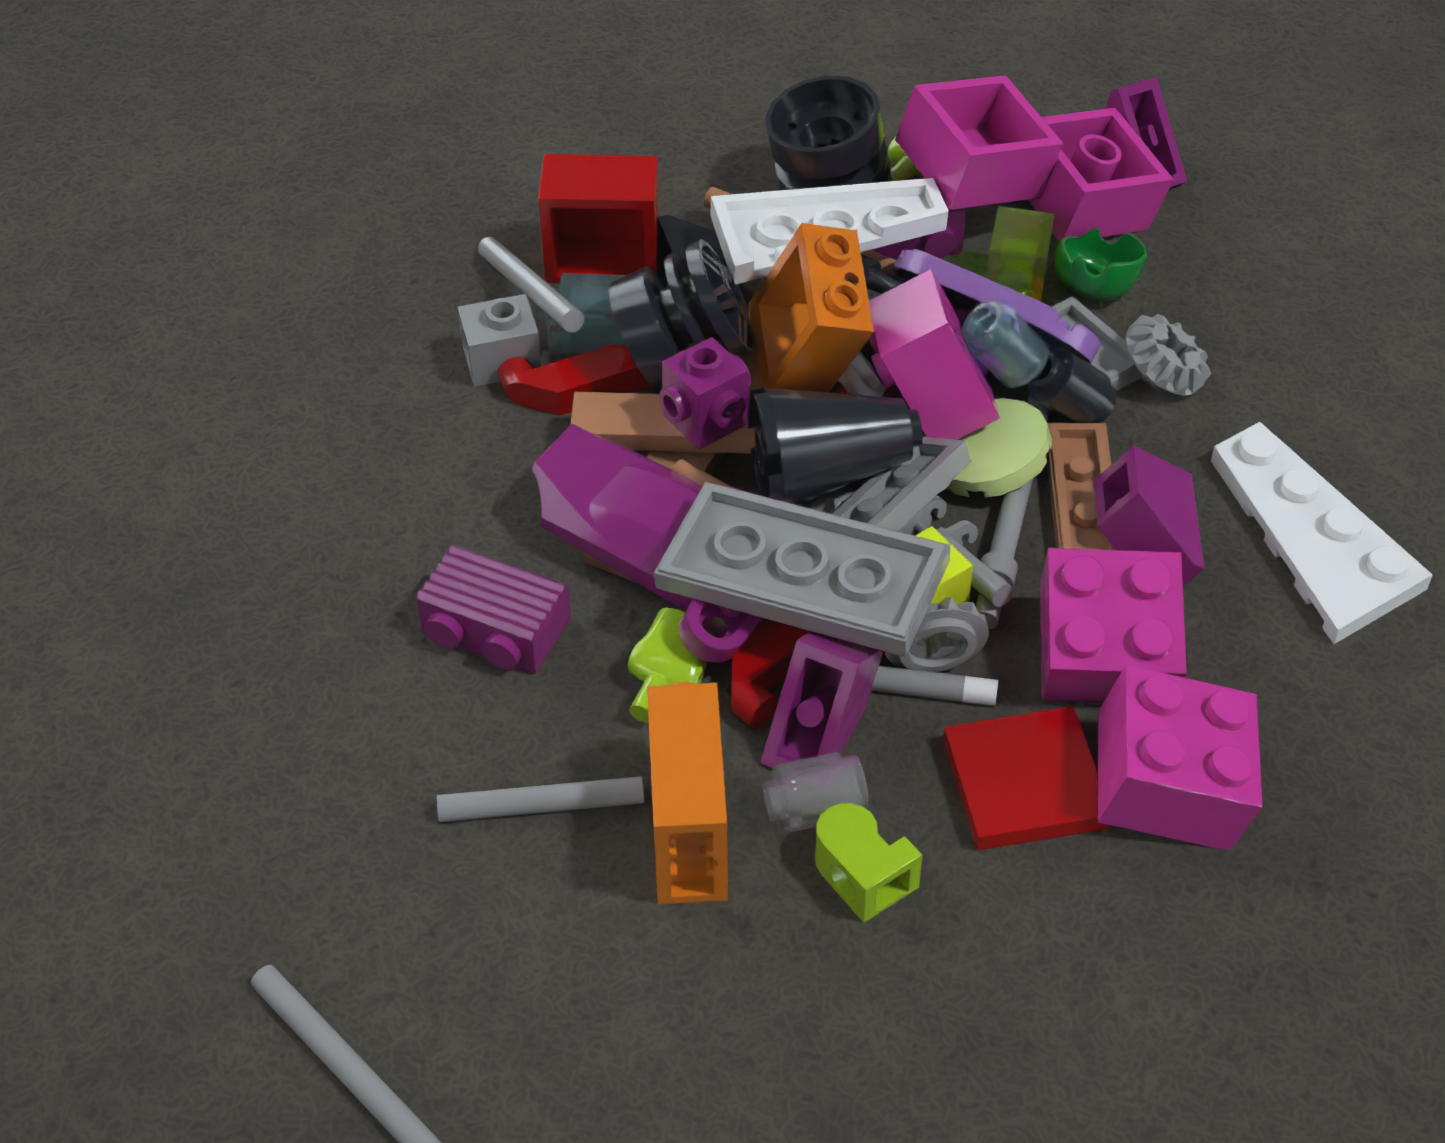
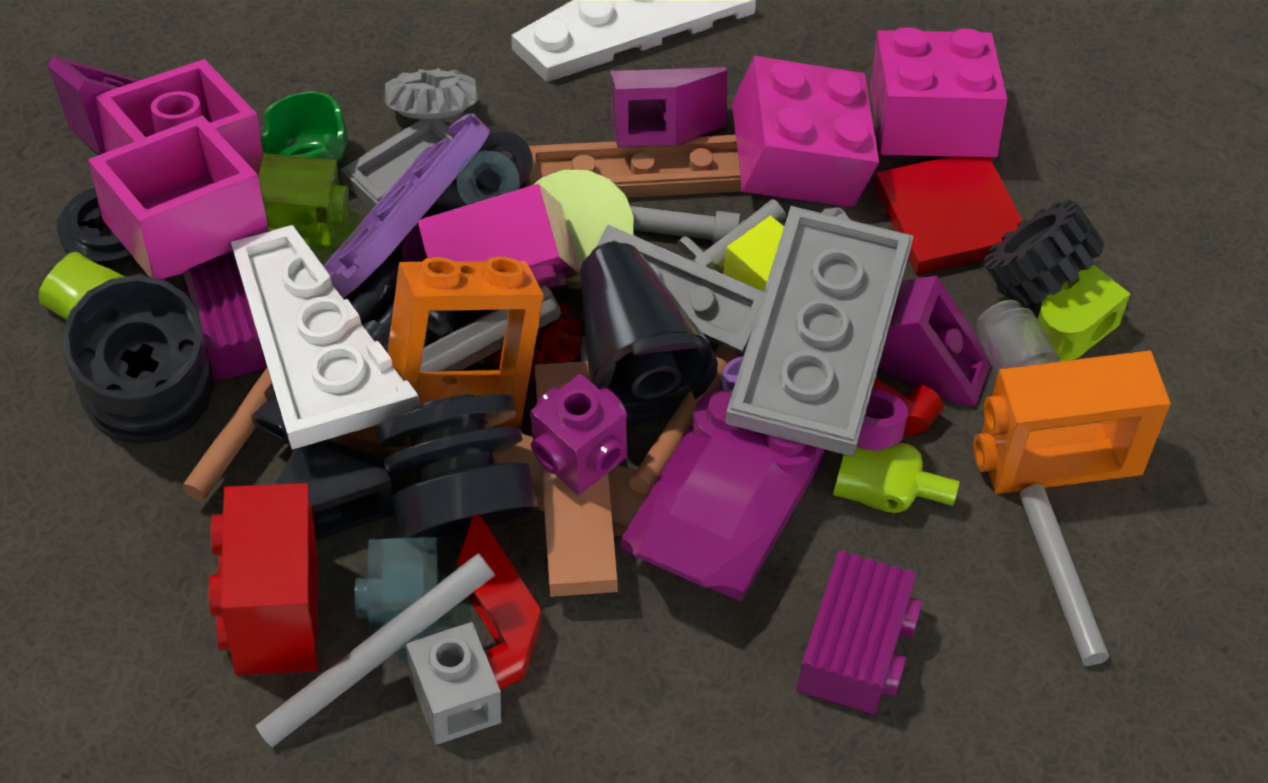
camera: 100 degrees left, 5 degrees up
none -> black tyre [983,200,1105,307]

